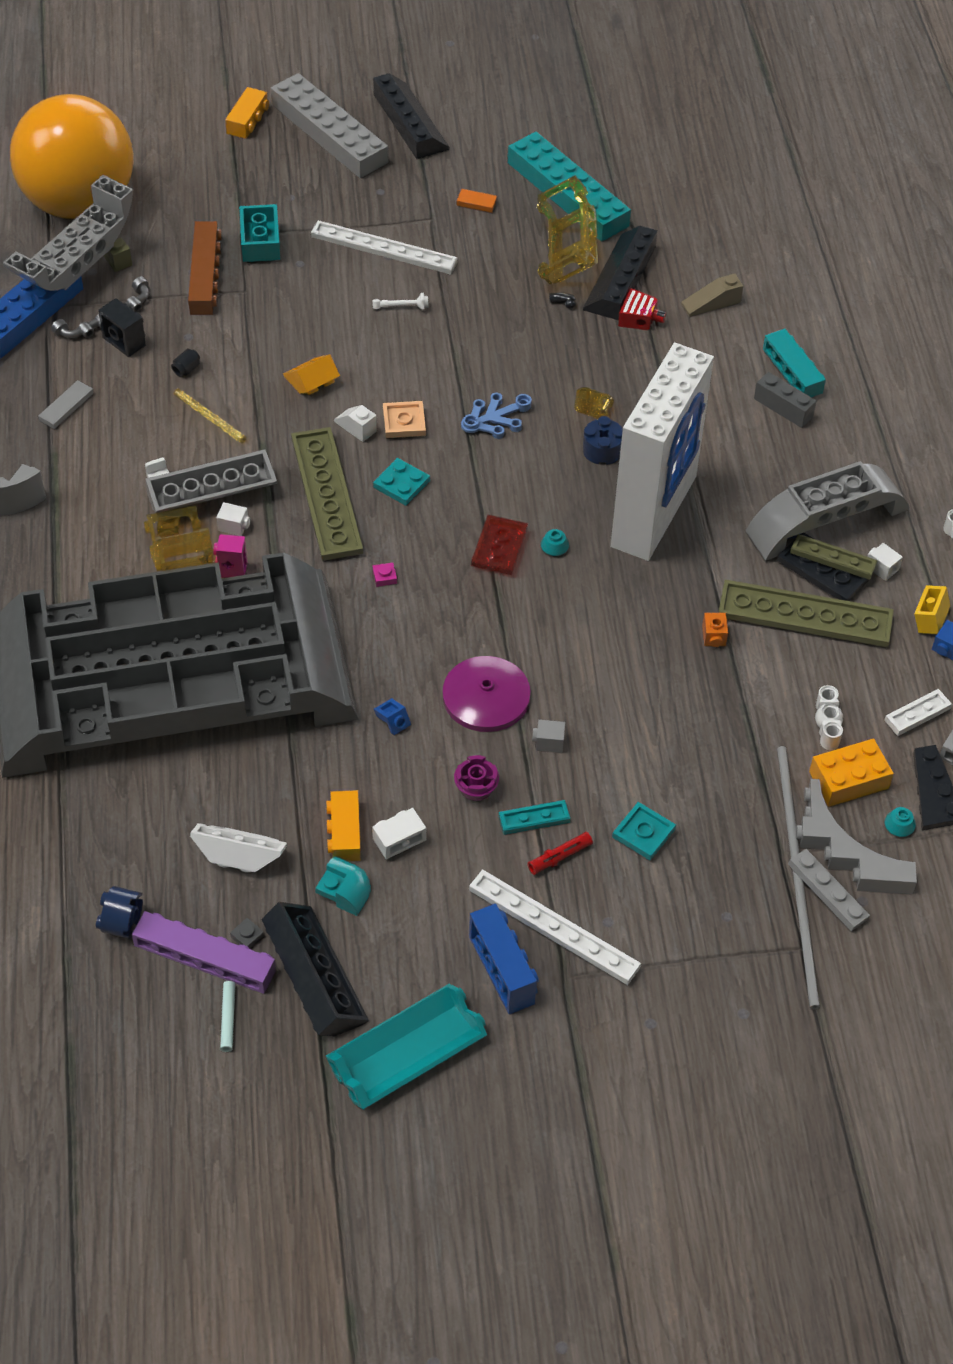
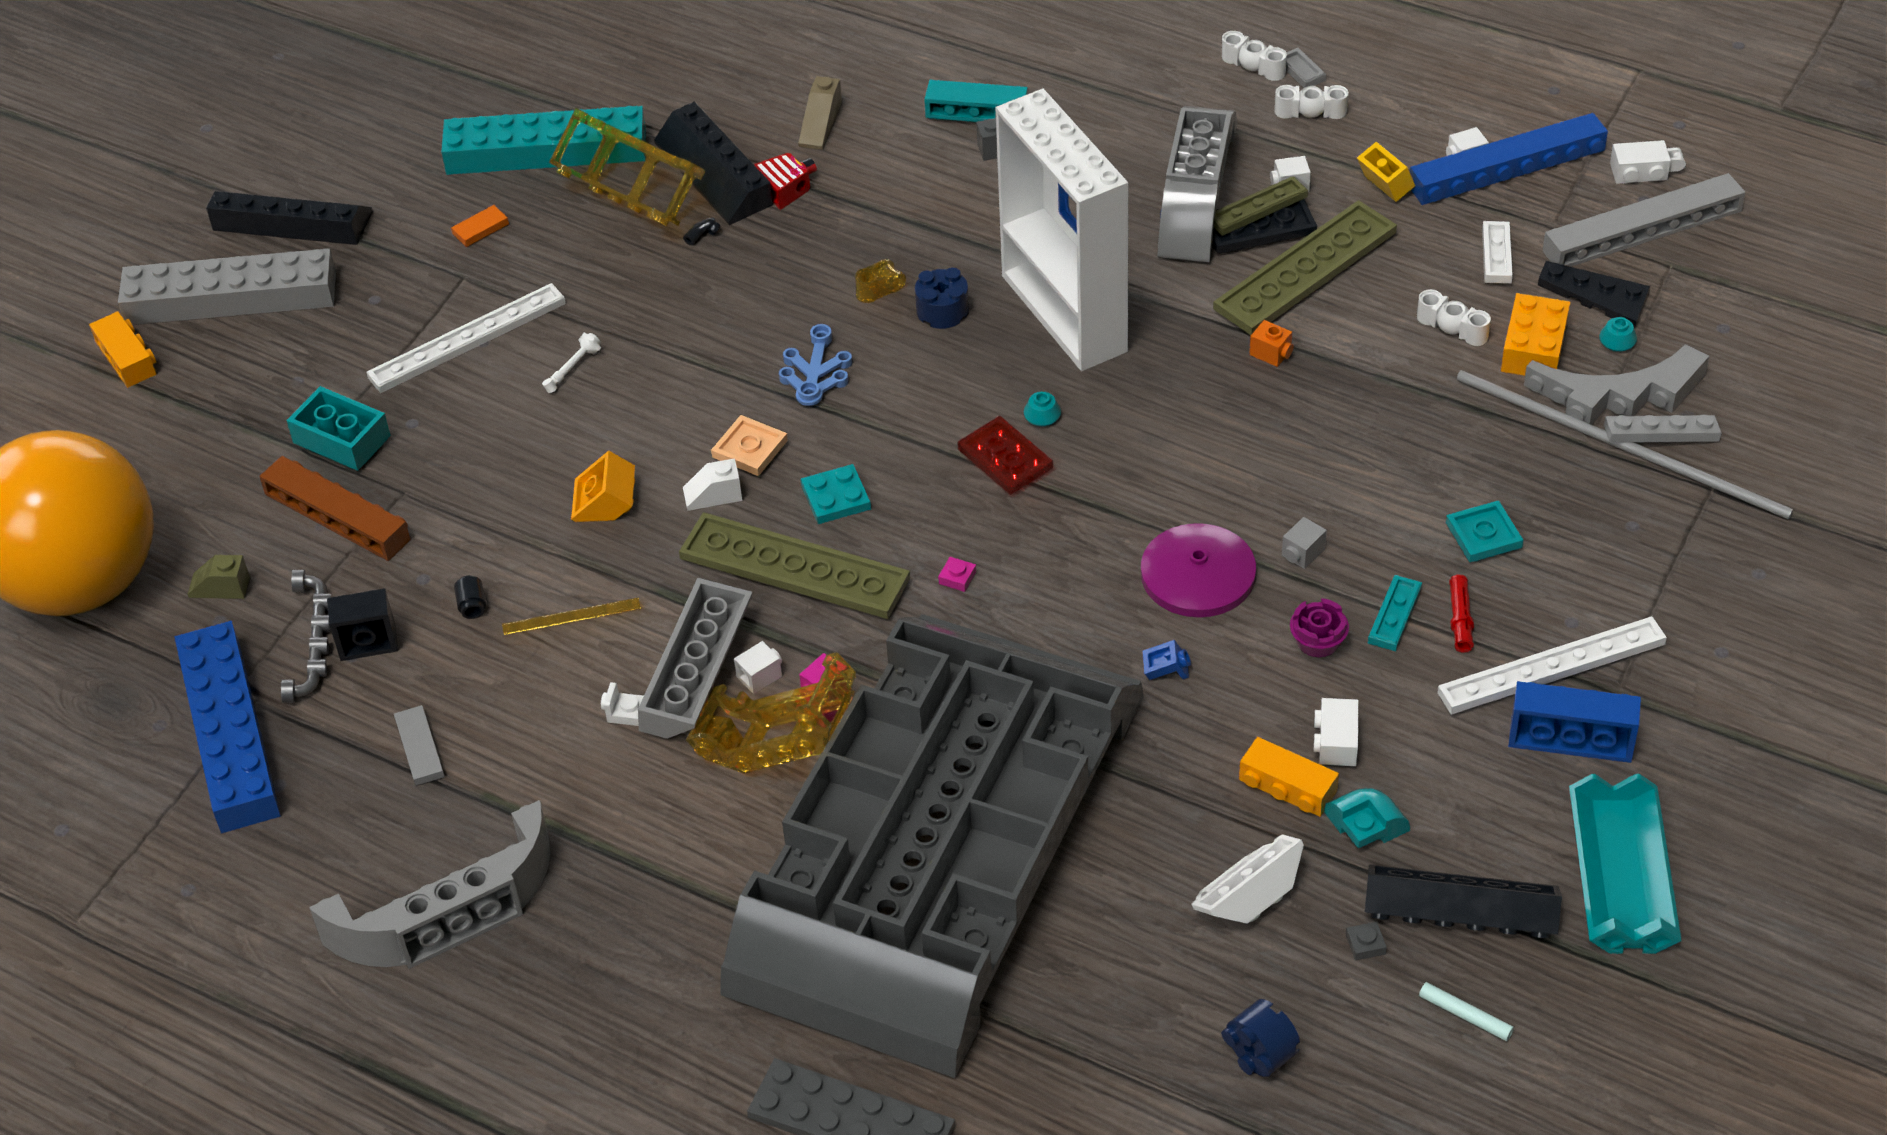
camera: 50 degrees left, 5 degrees down
light grey slope [3,175,133,291] -> none
medium lavender brick [132,911,276,994] -> none

